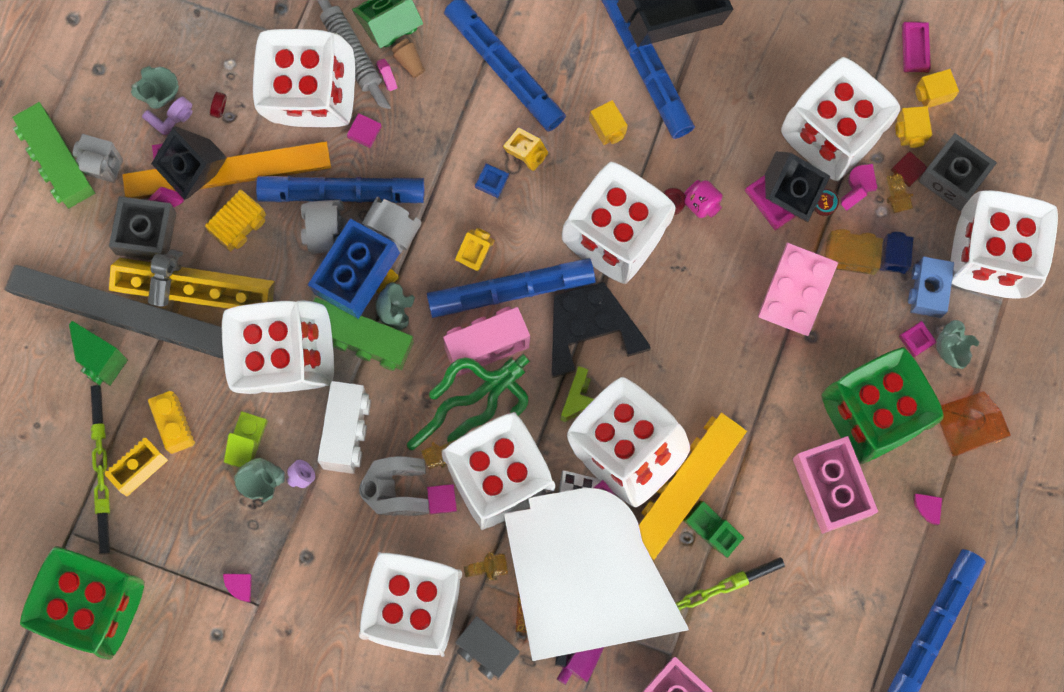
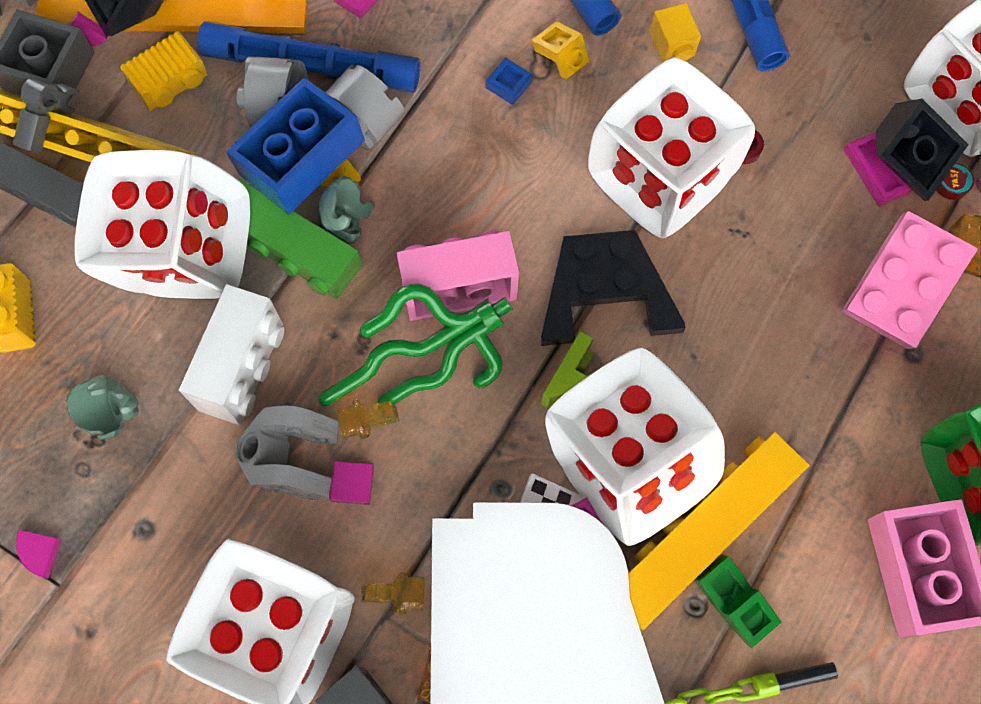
camera: 15 degrees right, 5 degrees down
lime slope [224,411,268,468] -> none
lavender tile [287,460,315,488] -> none
blue piece [426,258,595,318] -> none
white piece [442,412,555,530] -> none
yellow bracket [455,228,495,271] -> none
dark pink head [684,180,723,218] -> none

